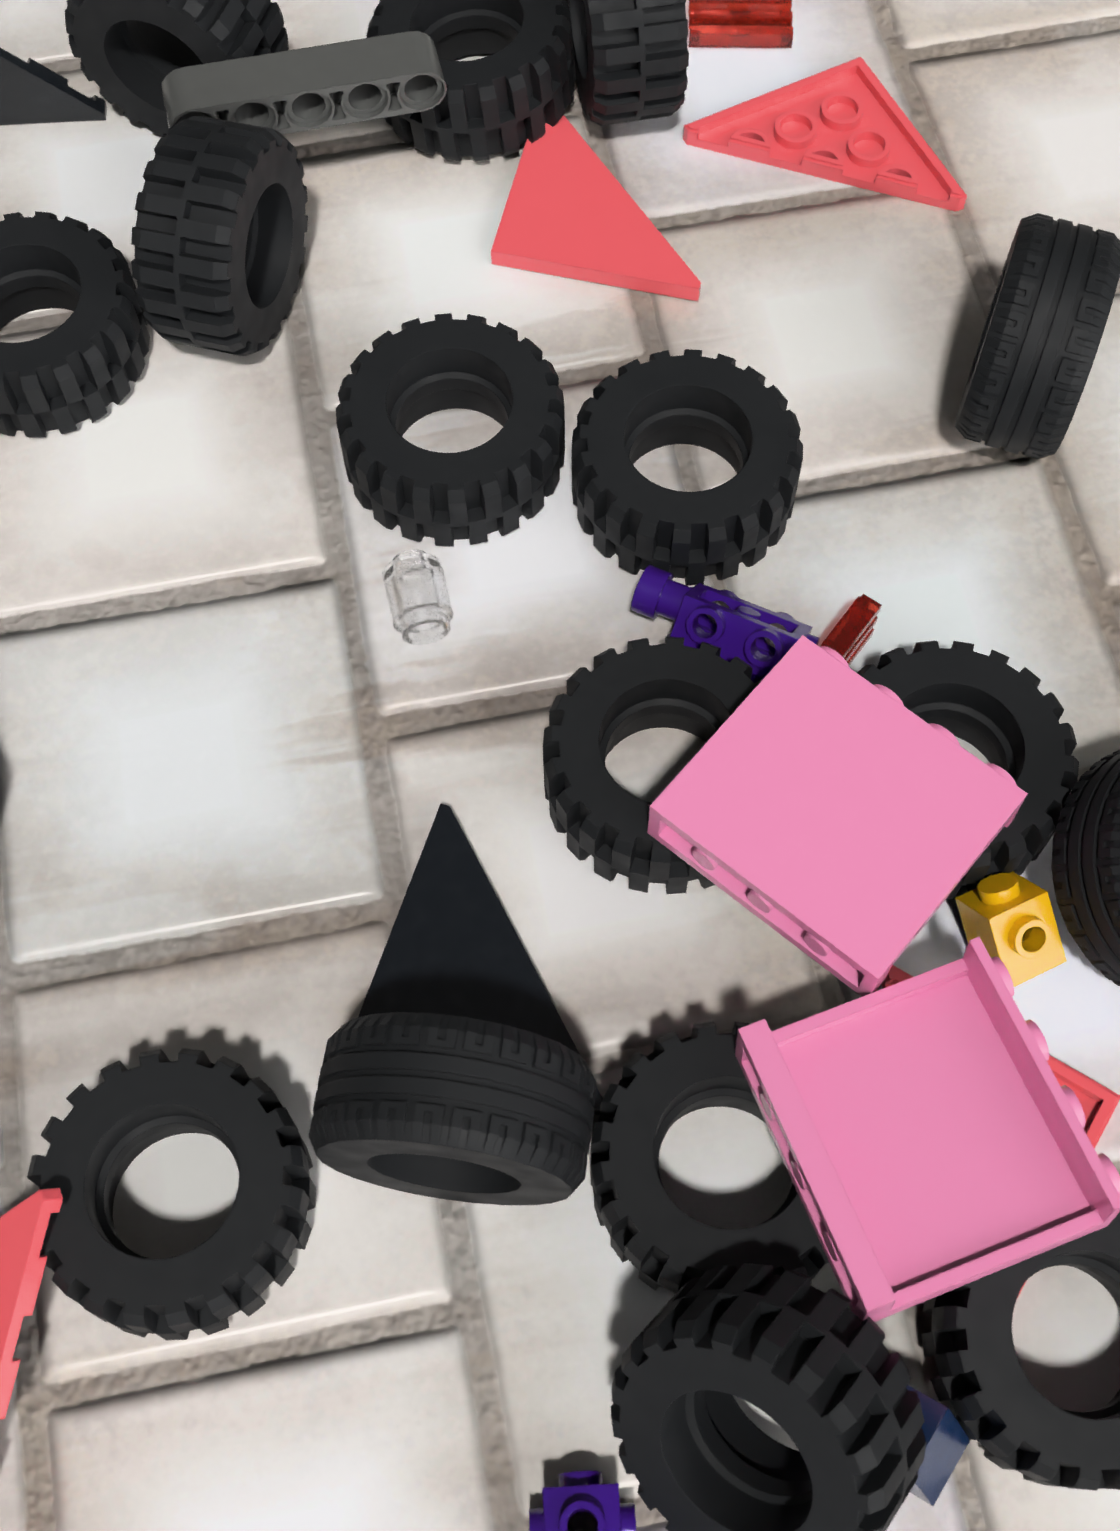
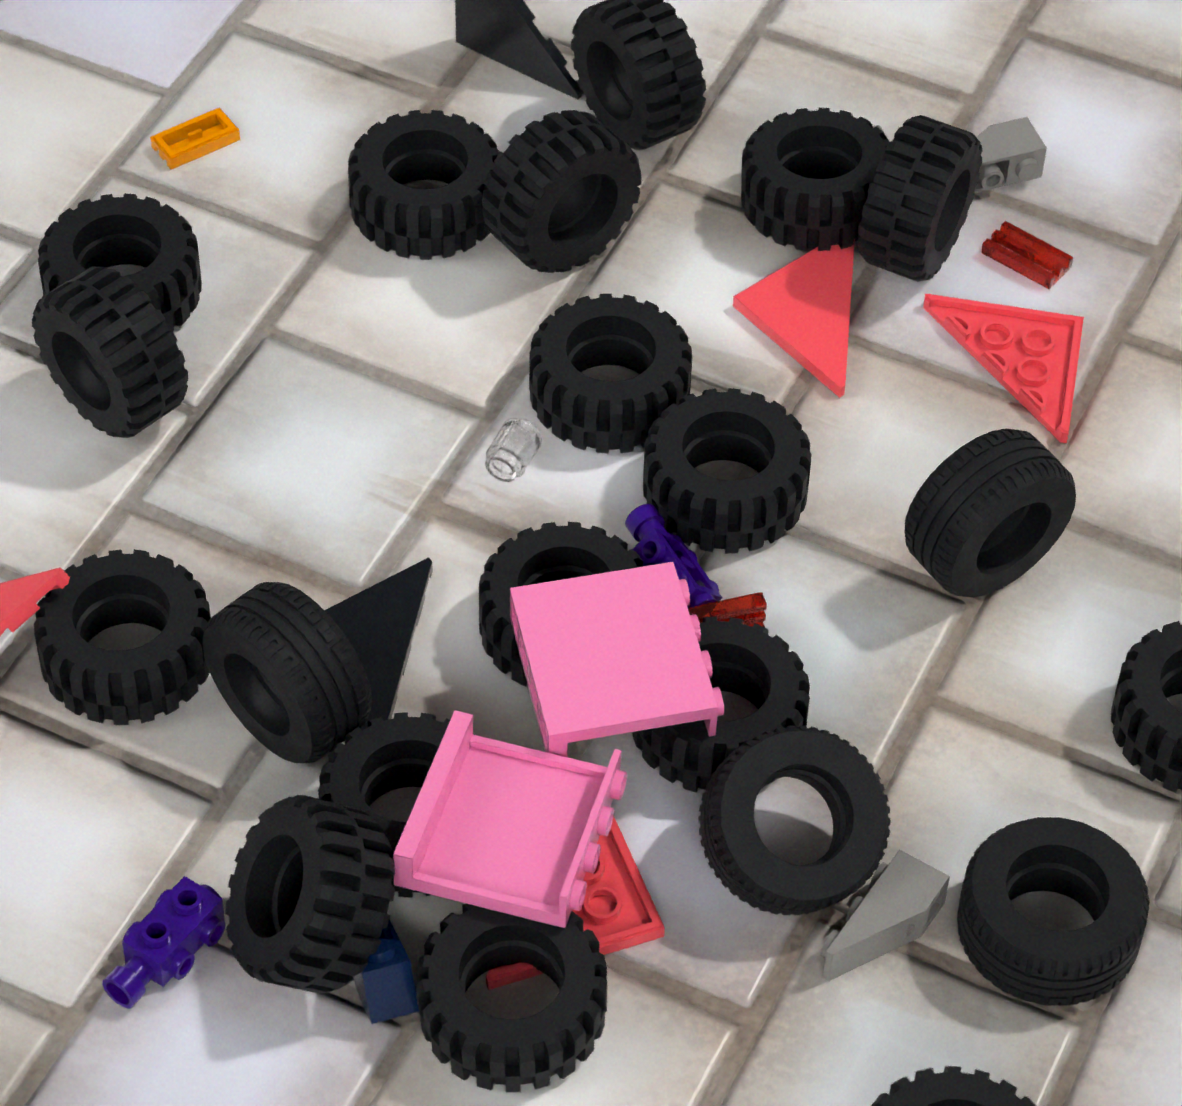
camera: 35 degrees right, 15 degrees down
dark grey beam [161,31,447,134] -> none
yellow brick [955,871,1066,987] -> none

